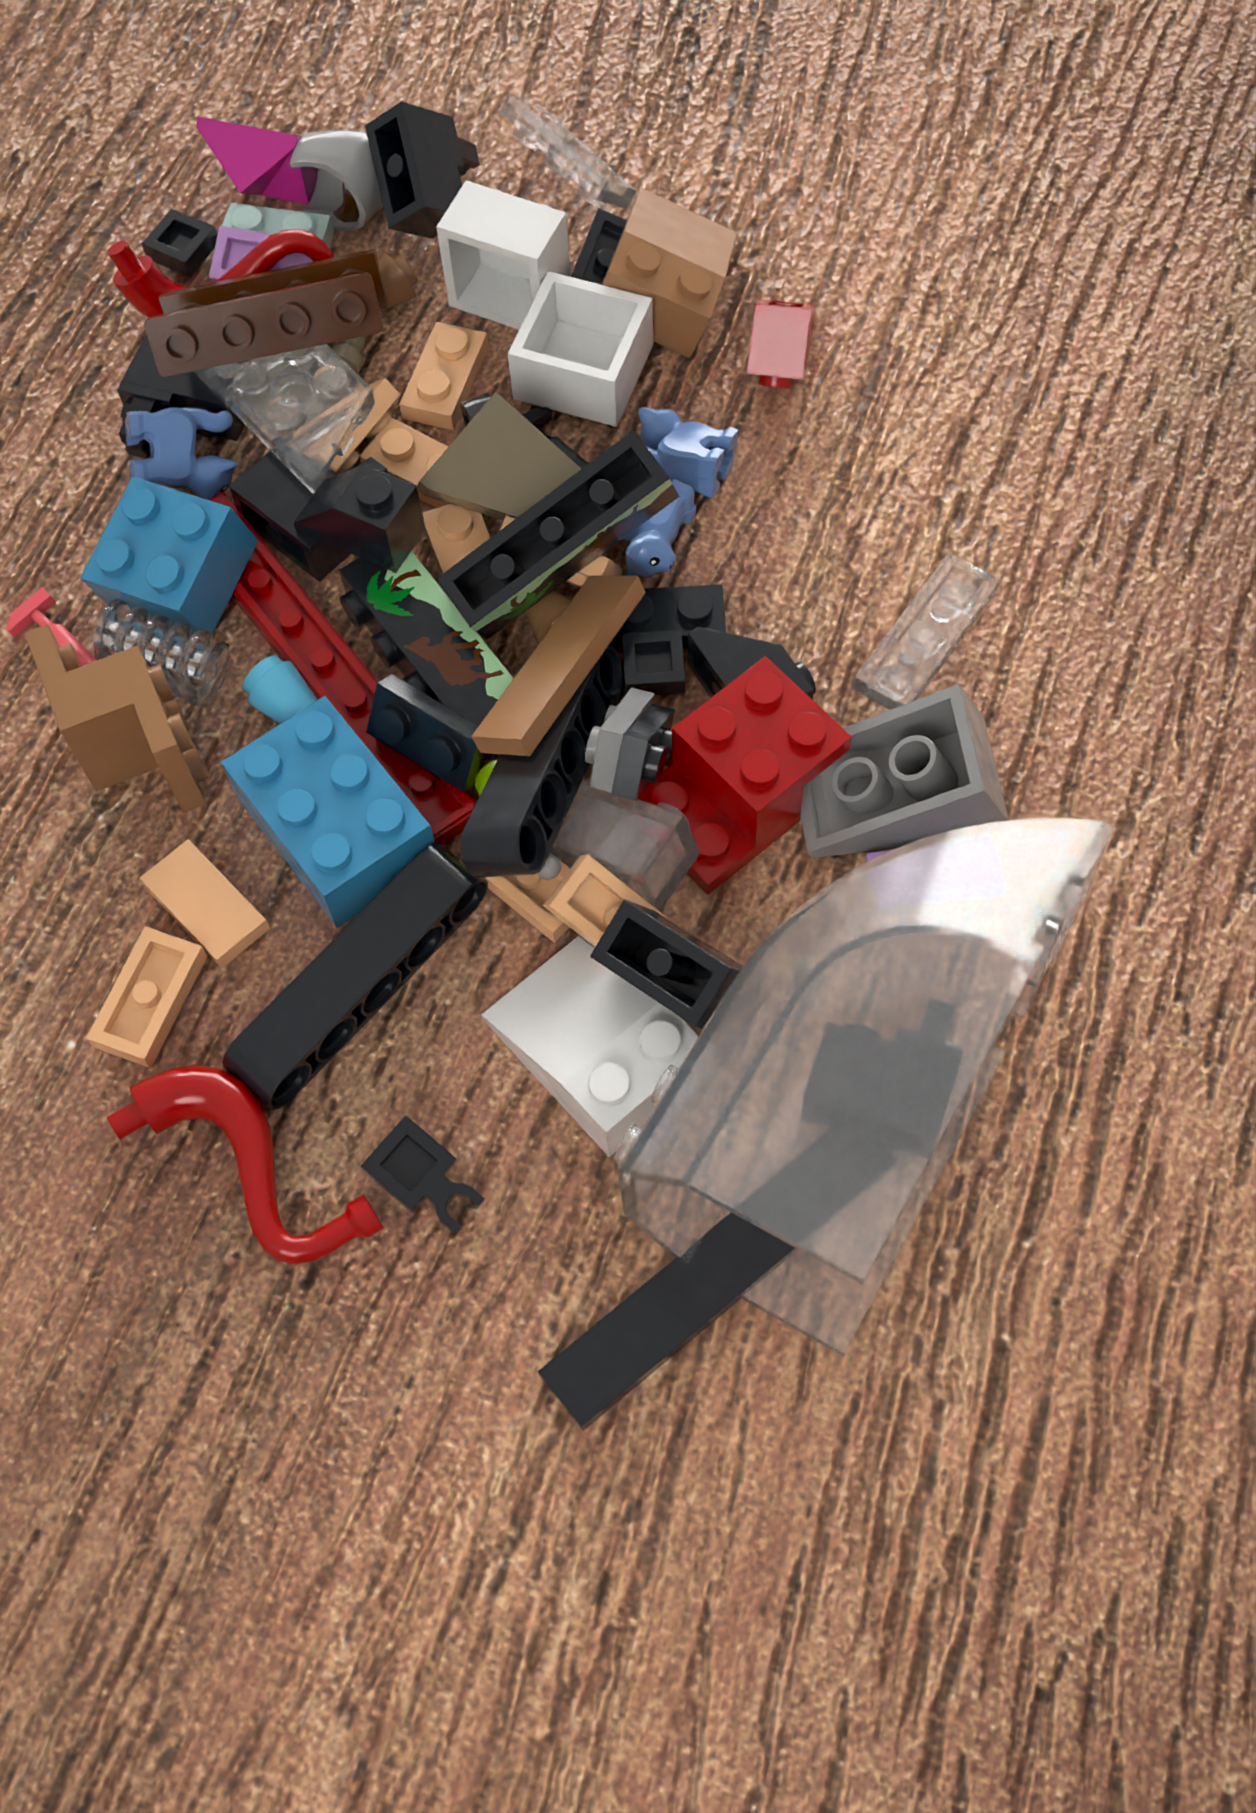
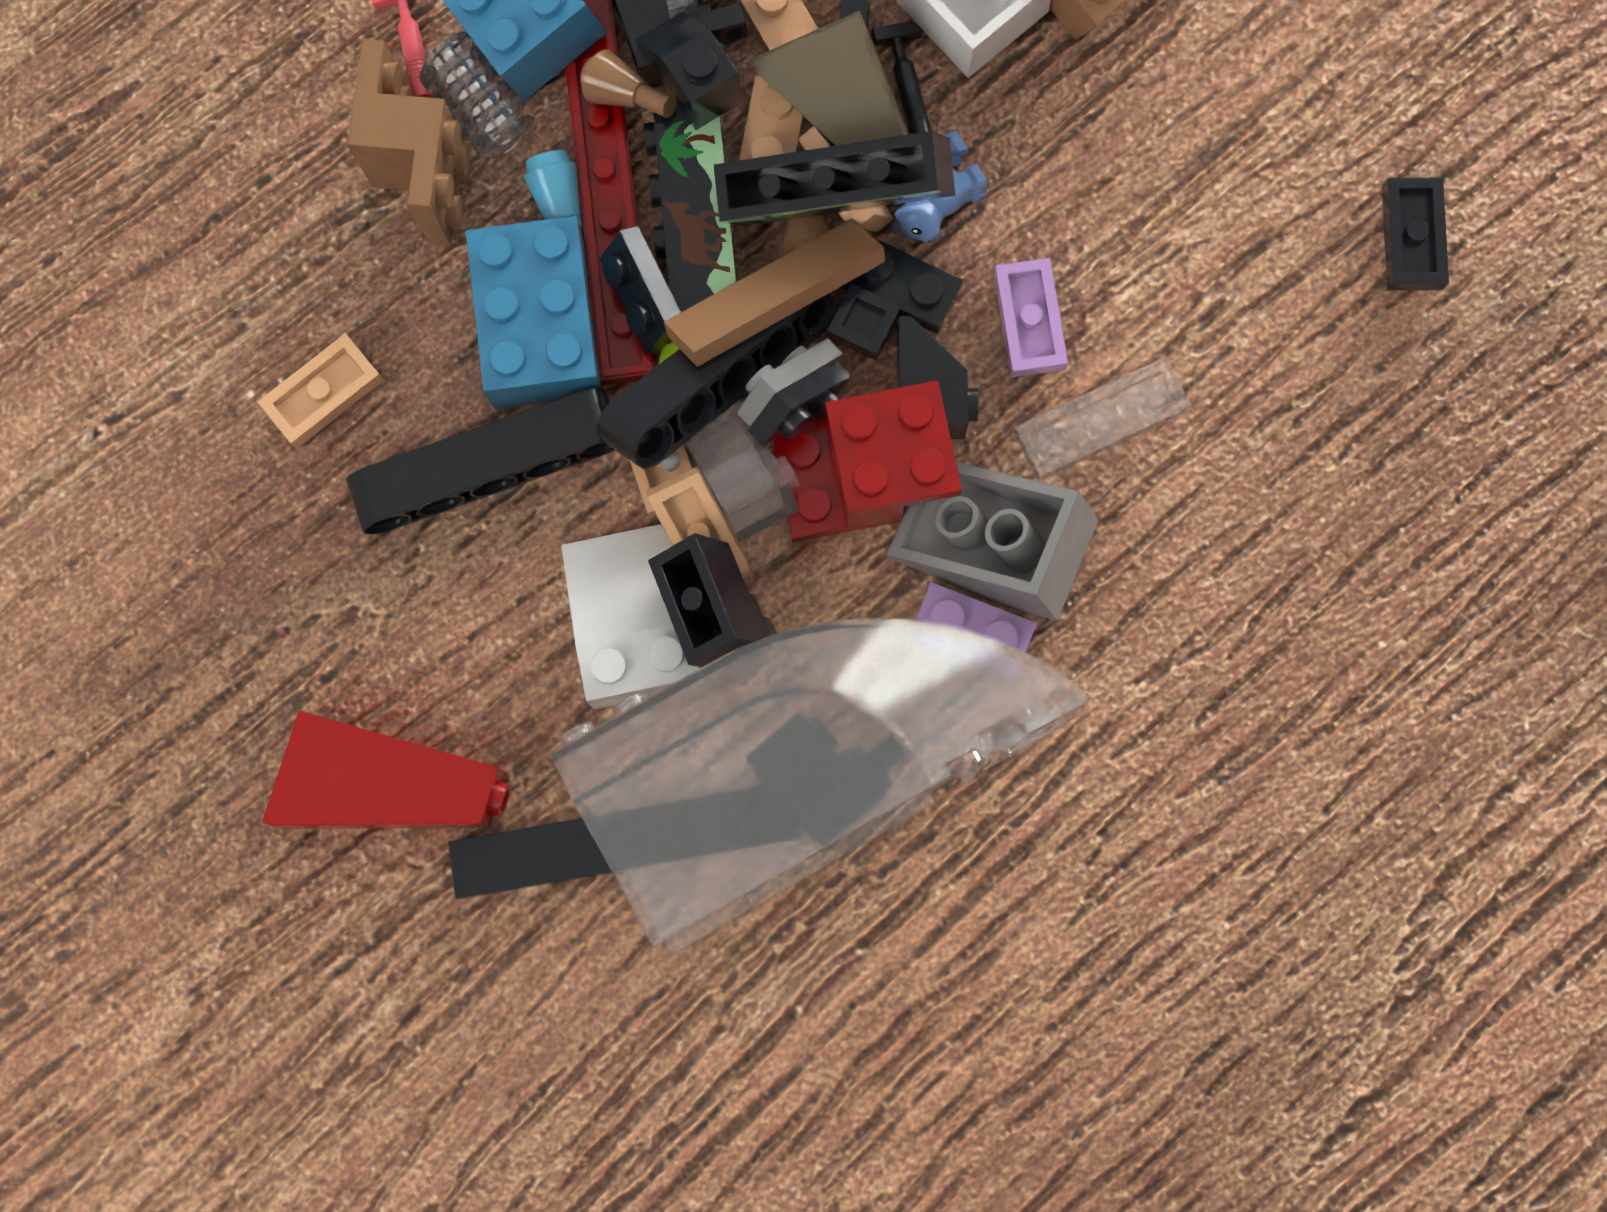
camera: 30 degrees right, 15 degrees up
red animal [107,1065,384,1264] -> none
light nougat tile [139,839,271,969] -> none
black plate [360,1115,485,1235] -> none
medium blue animal [638,407,739,499] -> none
slope [747,299,816,388] -> none
none -> red slope [262,711,511,829]
none -> medium nougat cone [580,50,677,118]
none -> lavender plate [994,258,1068,377]
none -> black plate [1382,177,1449,291]

